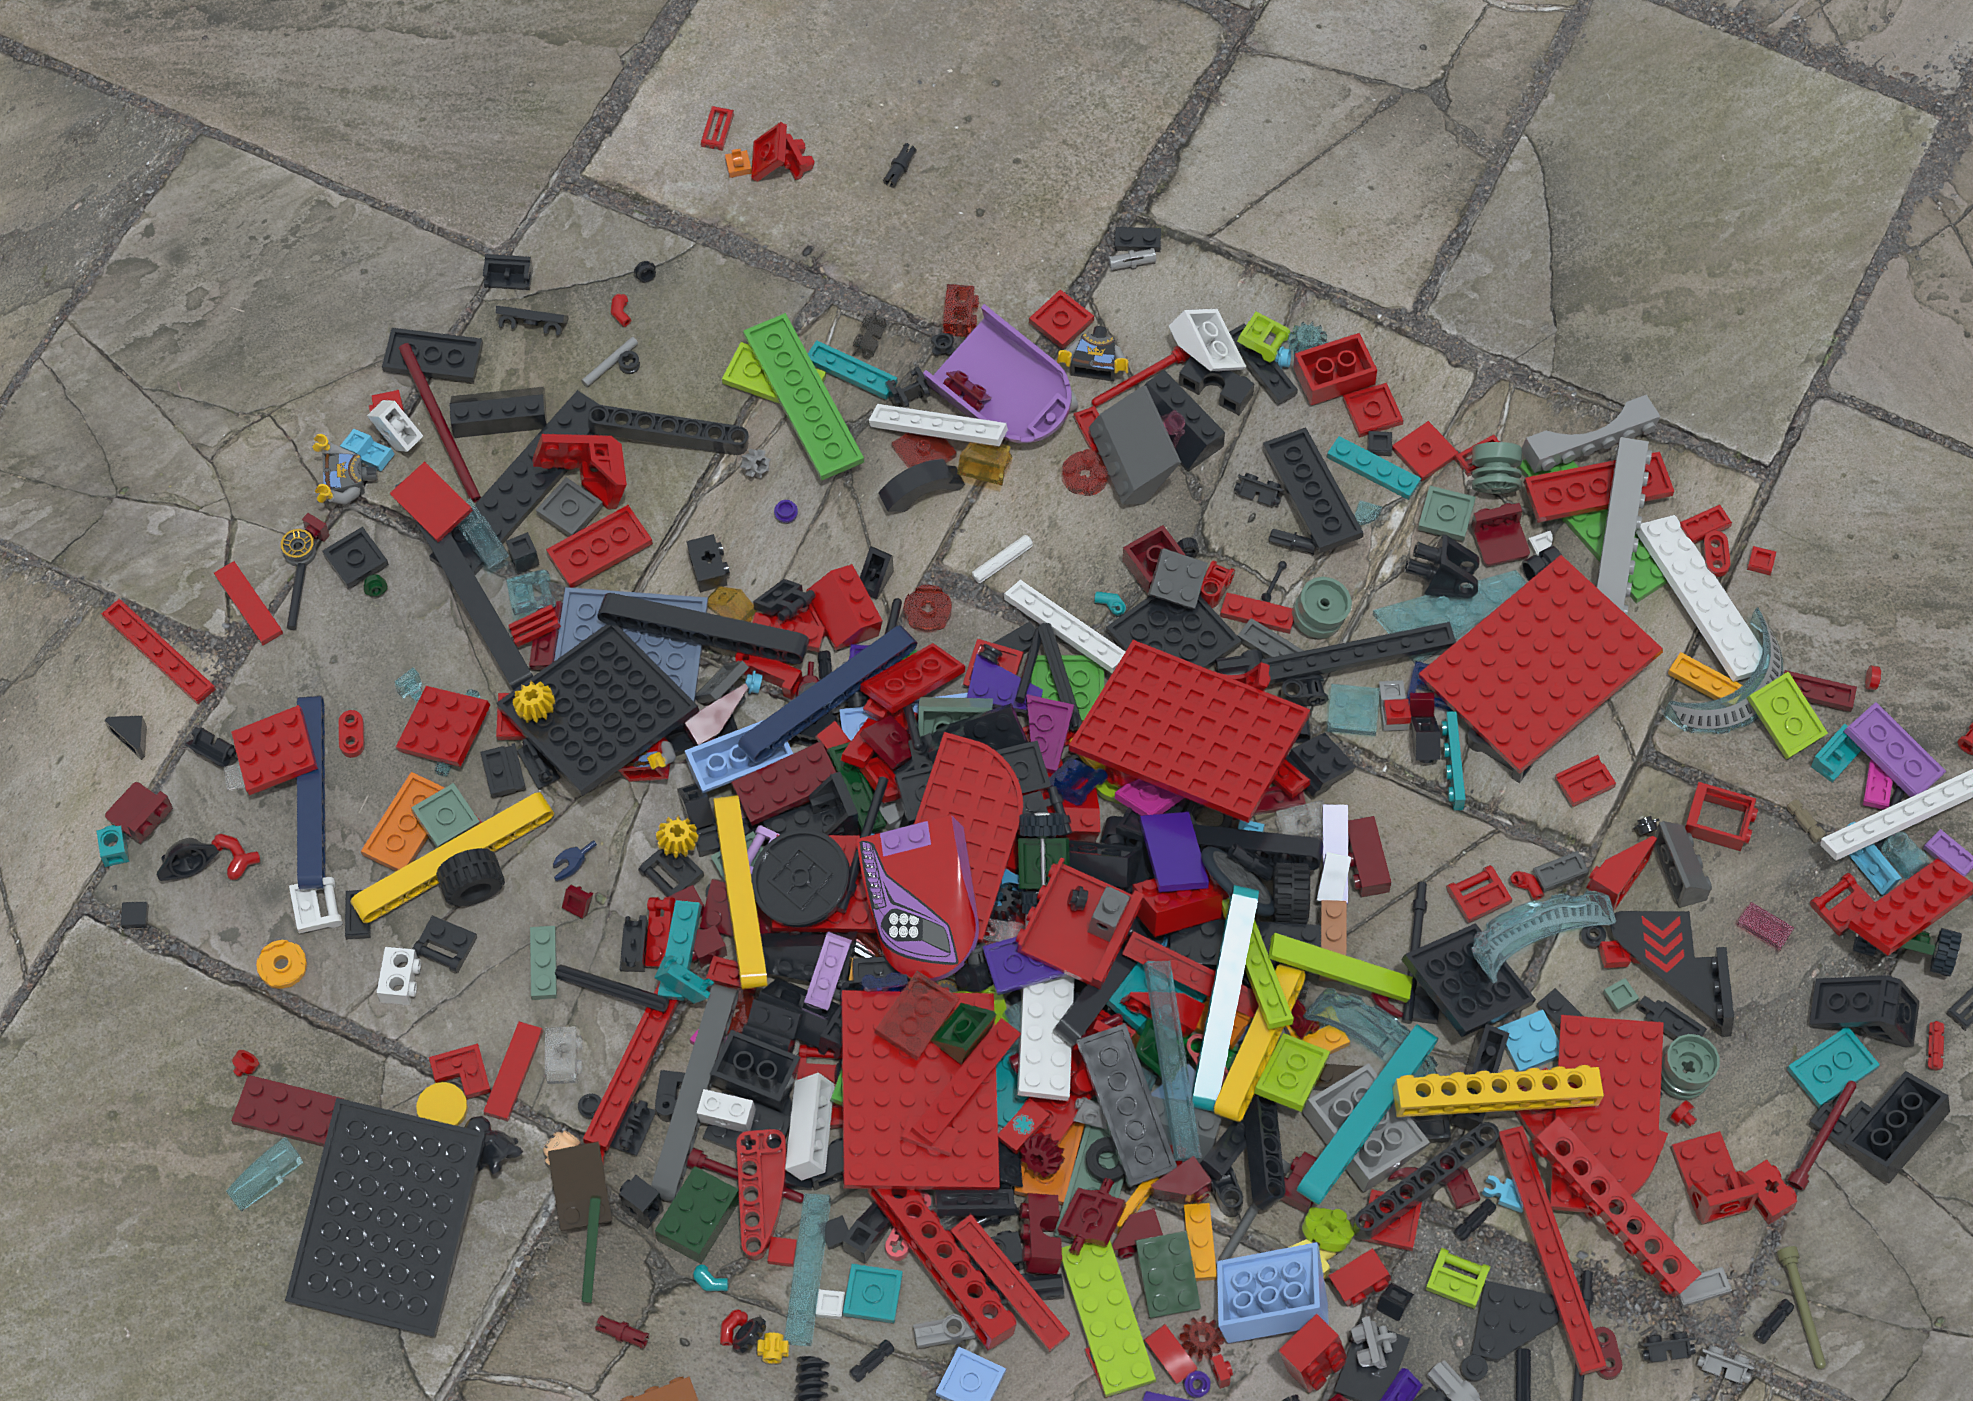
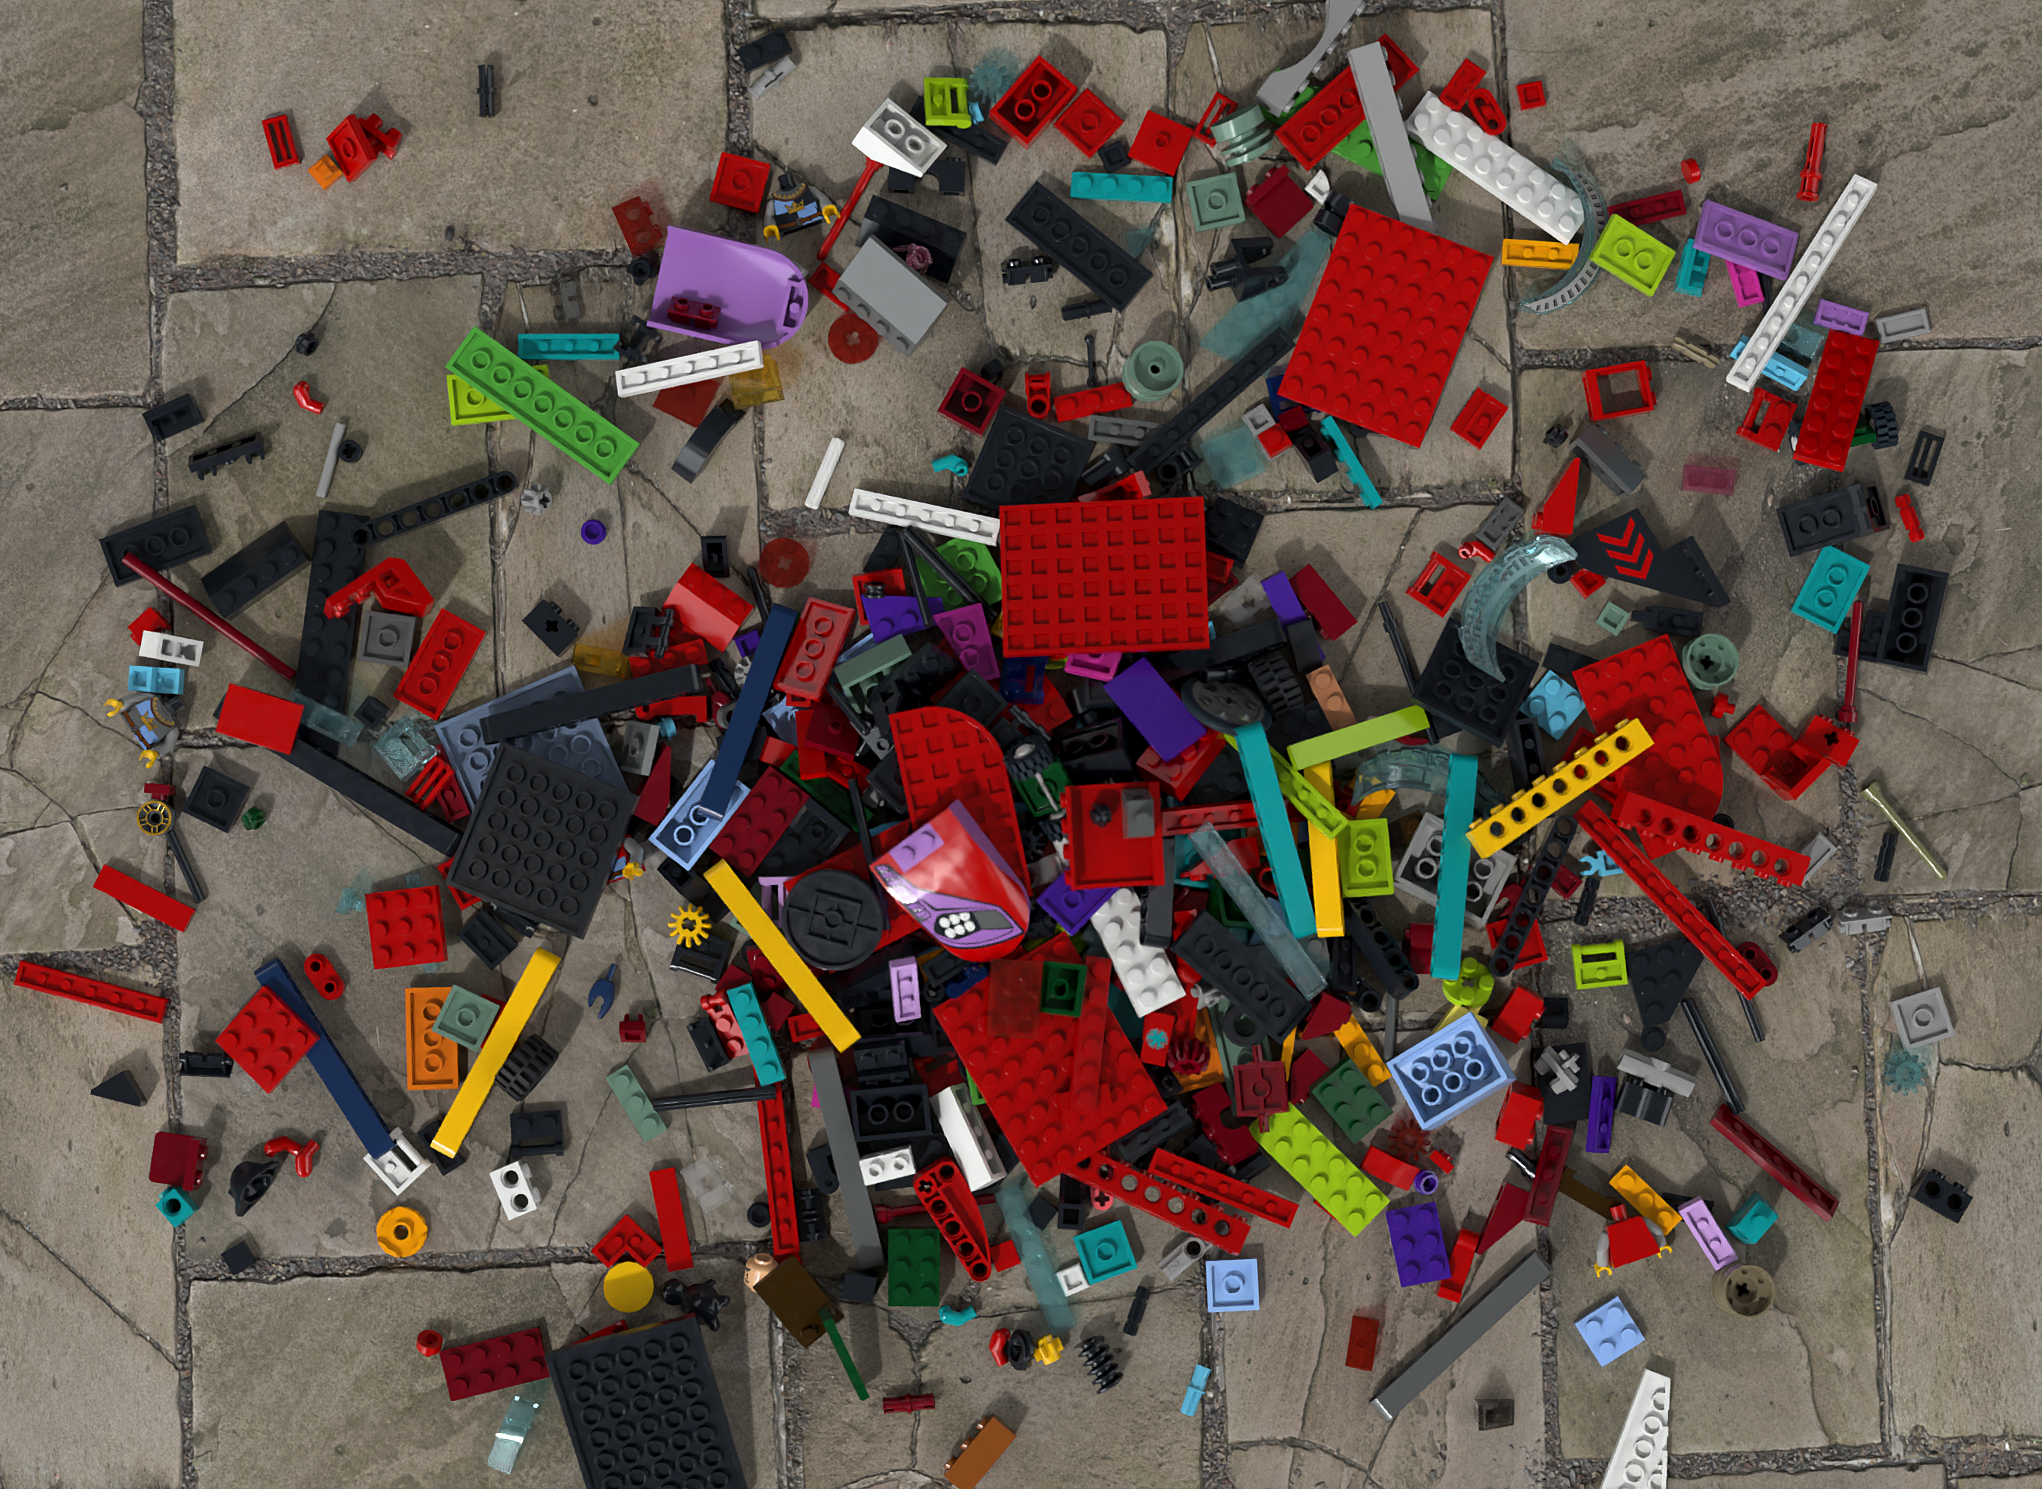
camera: 30 degrees left, 25 degrees up
yellow gear [513,681,555,723] -> none
teal hinge [654,955,714,1004] -> none
dark grey plate [1148,548,1208,610] -> none

